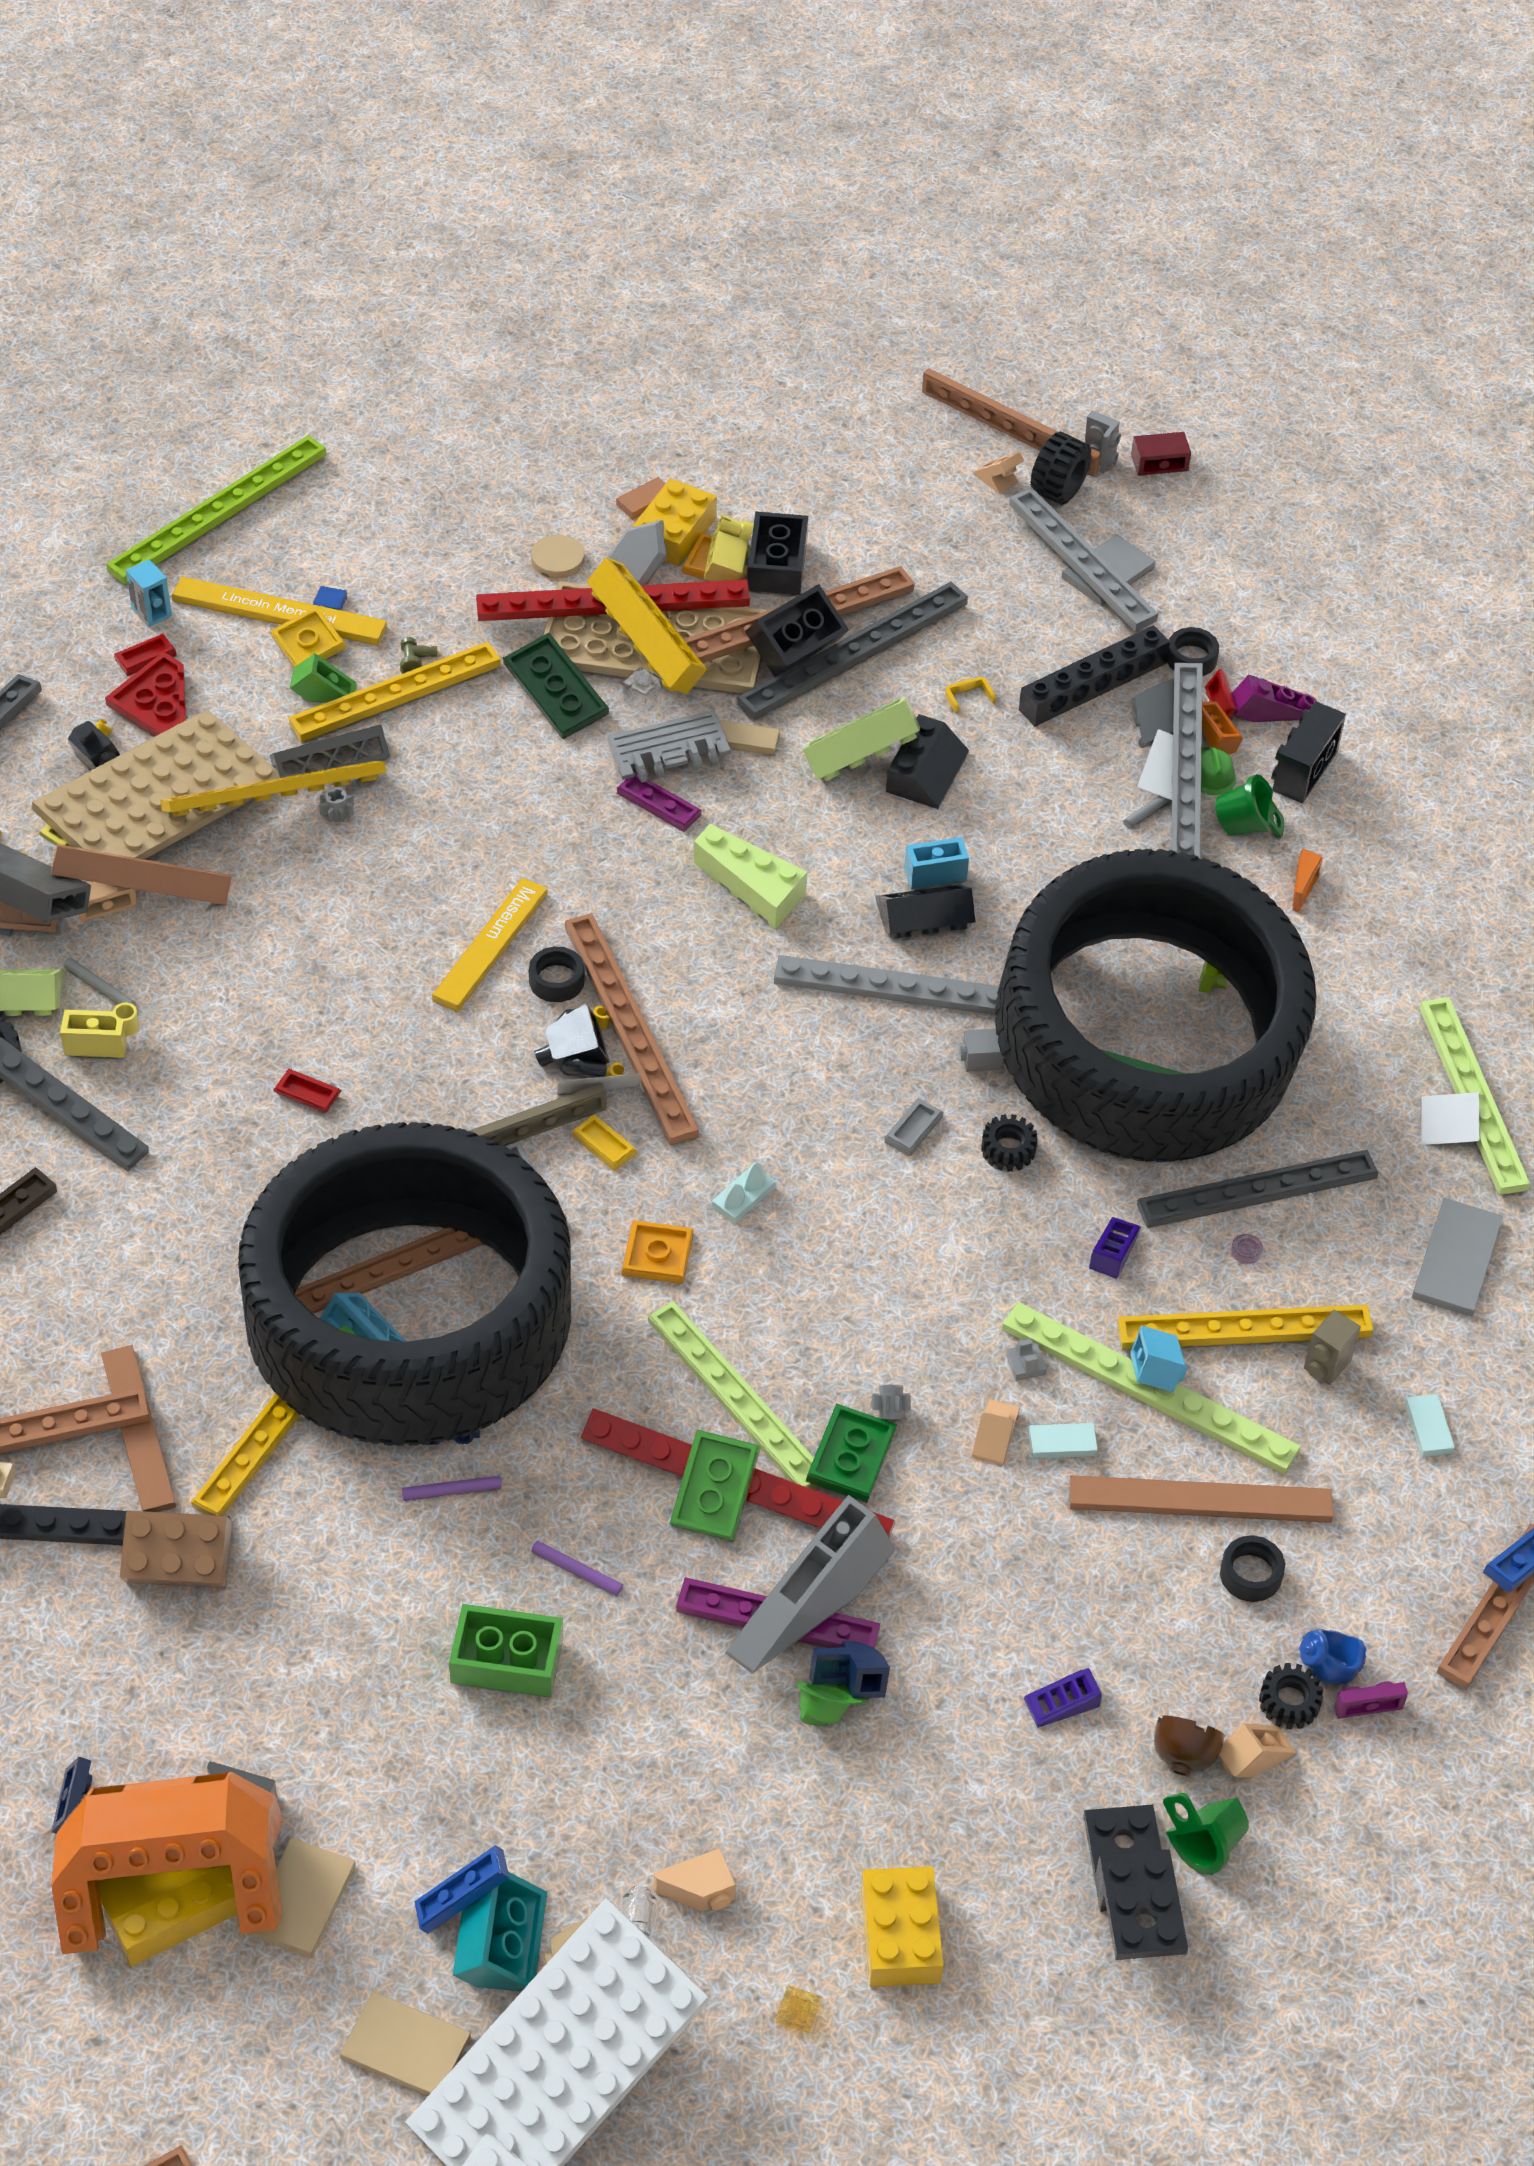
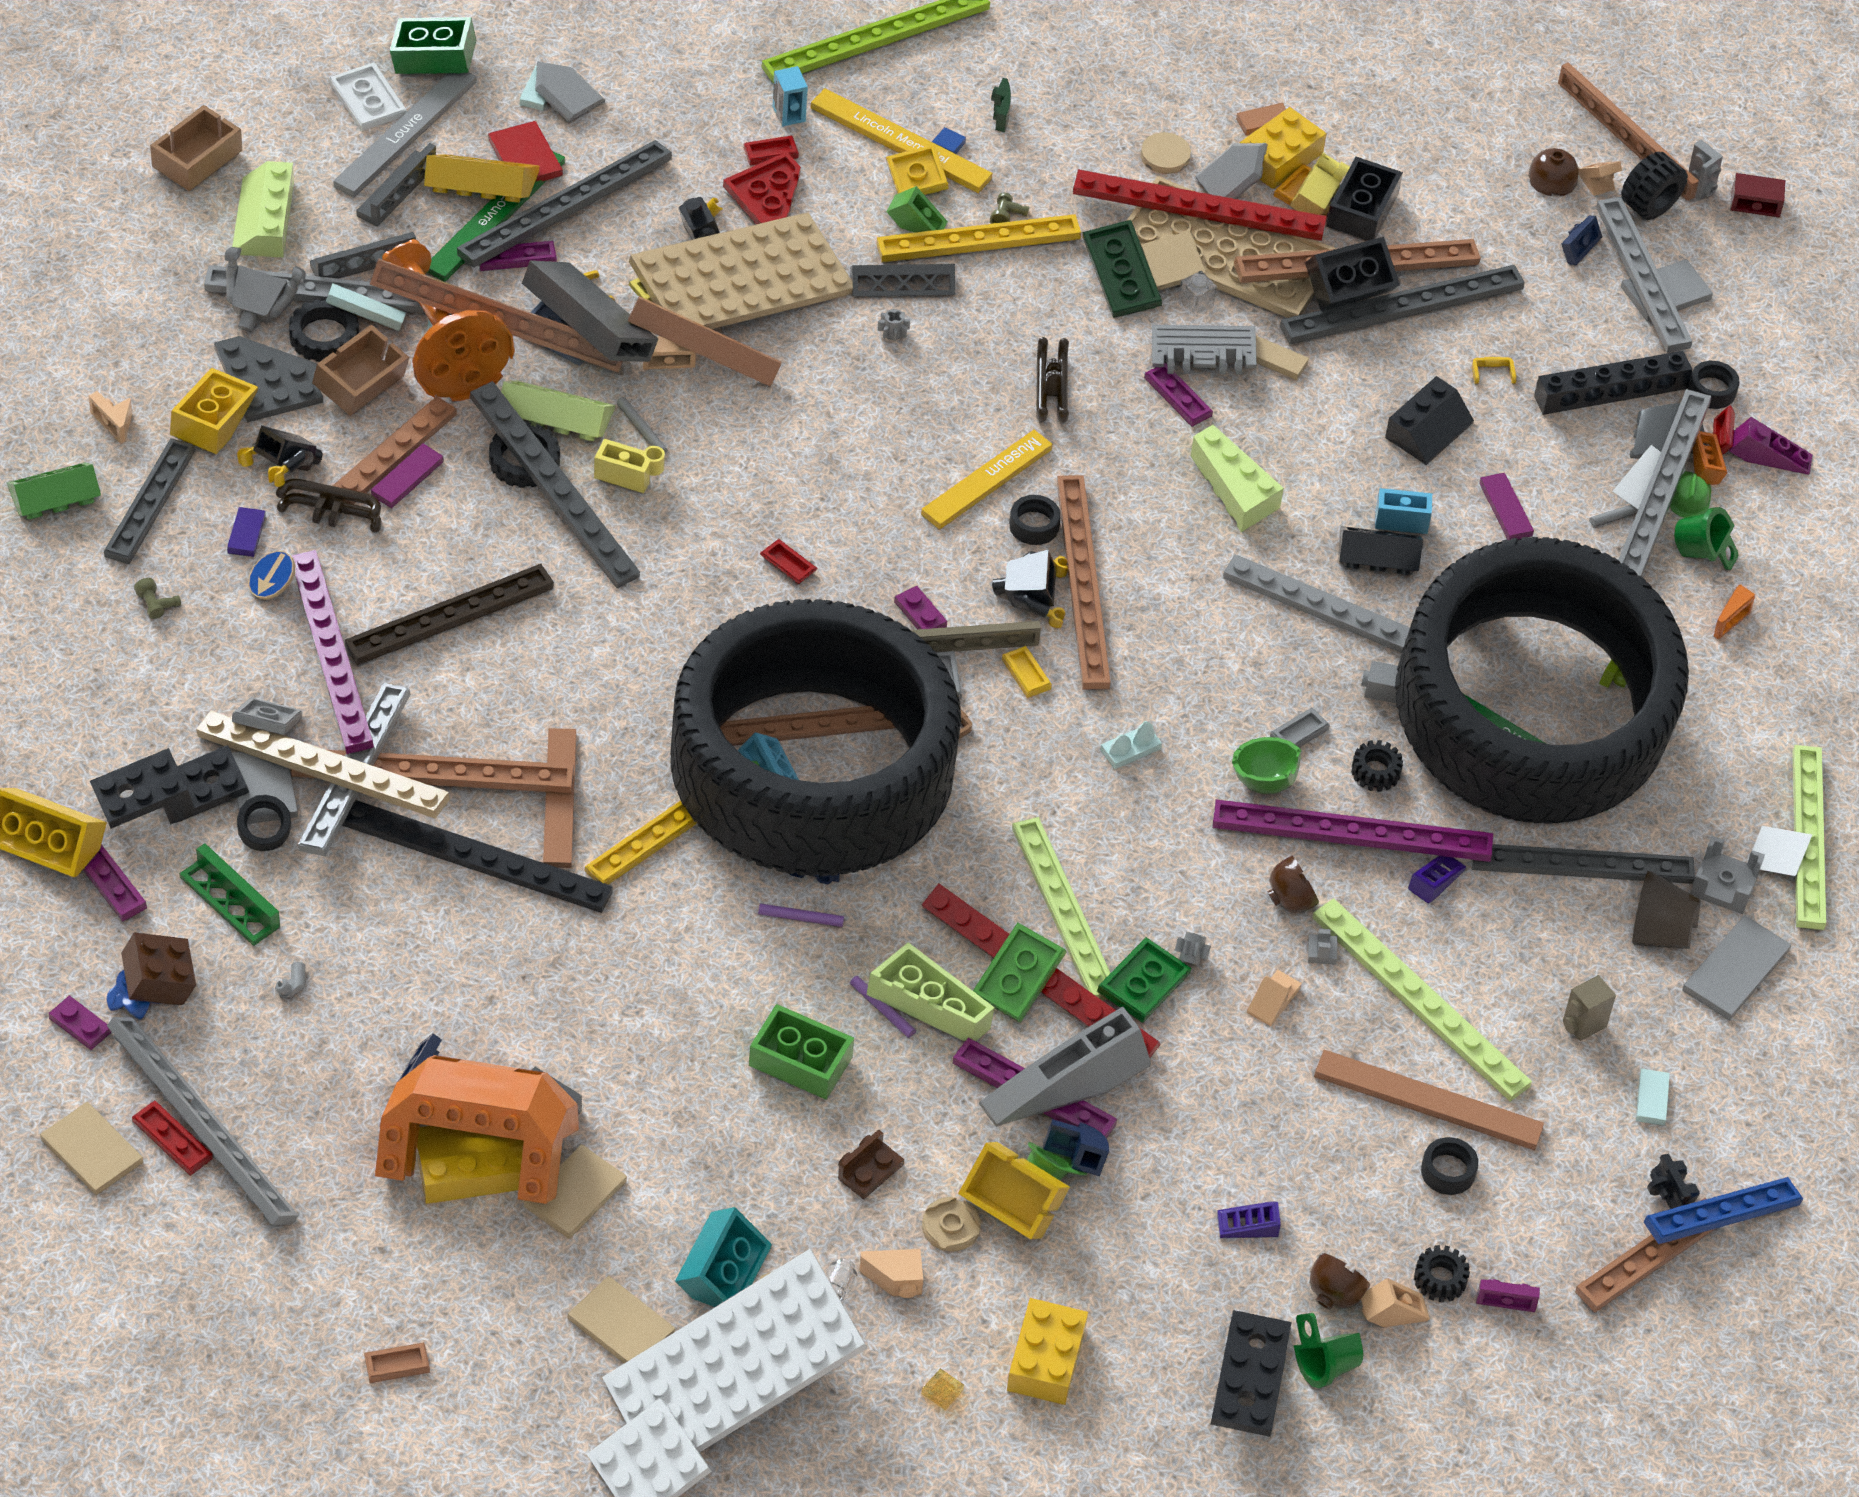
camera: 15 degrees right, 0 degrees up
medium nougat brick [119,1510,233,1588] -> none
yellow plate [160,761,386,817] -> none
blue tile [414,1845,509,1934] -> none
white sticker [557,1073,641,1094] -> none
yellow brick [586,557,707,694] -> none
light orange tile [622,1220,694,1284] -> none
yellowish green slope [803,695,920,781] -> none
light aqua tile [1029,1423,1097,1459] -> none
yellow plate [1117,1304,1373,1350] -> none
medium azure brick [1130,1325,1187,1392] -> none
clear purple tile [1231,1234,1263,1264] -> none
black brick [1271,701,1346,804] -> none
blue hair [1299,1628,1367,1685] -> none
none -> reddish brown bracket [838,1130,904,1200]
none -> yellowish green wedge [867,942,994,1041]
none -> magenta plate [894,586,947,630]
none -> tan tile [922,1197,981,1252]
none -> yellow piece [958,1142,1070,1240]
none -> dark green slope [991,78,1011,132]
none -> dark brown piece [1036,337,1069,423]
none -> tan tile [1141,231,1206,291]
none -> magenta plate [1212,799,1494,862]
none -> bright green cylinder [1232,737,1301,794]
none -> reddish brown cylinder [1267,855,1319,913]
none -> magenta tile [1479,472,1534,540]
none -> reddish brown cylinder [1529,148,1579,196]
none -> dark blue hinge [1561,215,1603,265]
none -> dark brown slope [1632,871,1701,949]
none -> black hips [1647,1154,1700,1209]
none -> light grey panel [1690,836,1765,914]

